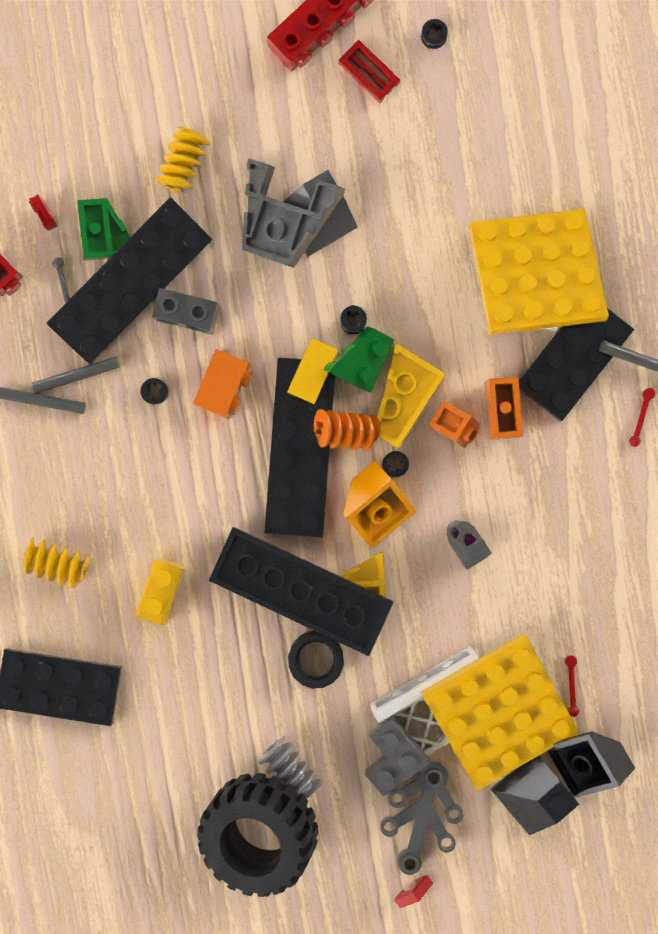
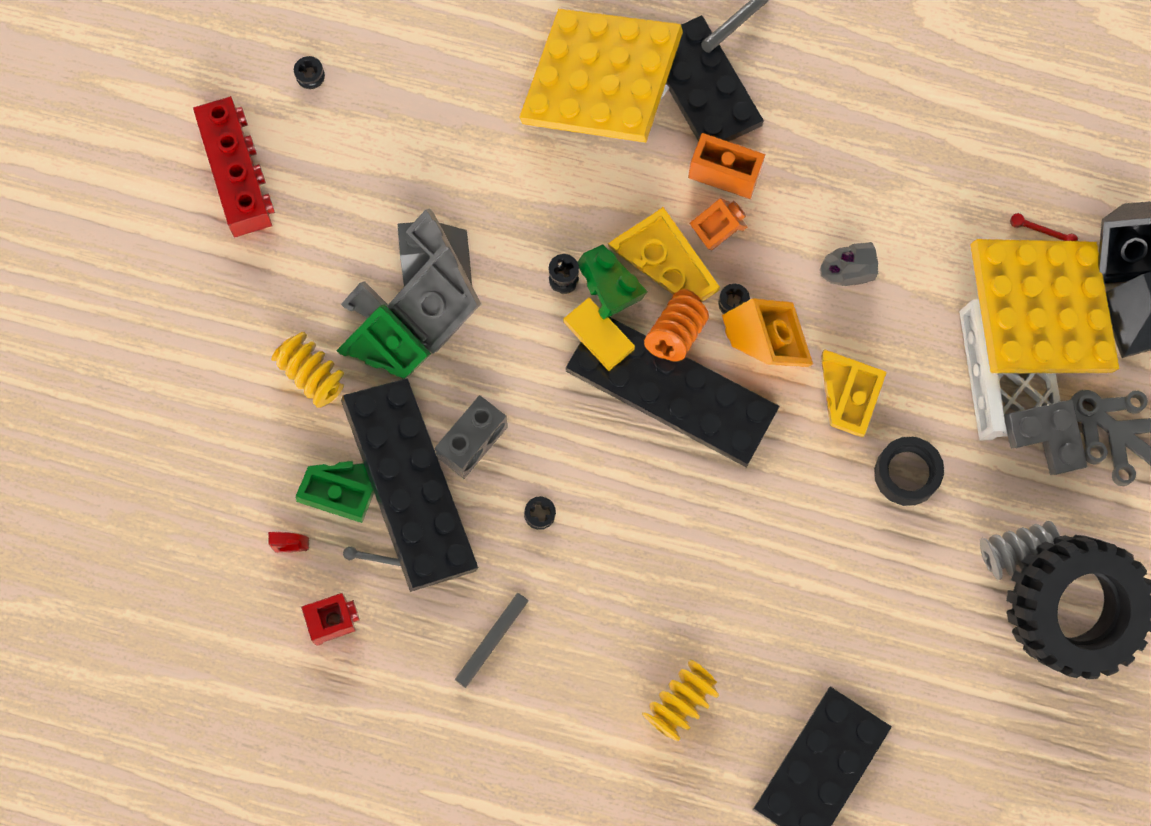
camera: 65 degrees left, 15 degrees down
dark grey bar [32,357,120,394] -> none
yellow brick [135,558,186,626] -> none
orange brick [193,349,253,419] -> none
black plate [209,527,394,656] -> none
red tile [338,39,400,103] -> none
red hinge [629,388,655,447] -> none
none -> green wing [336,304,431,379]

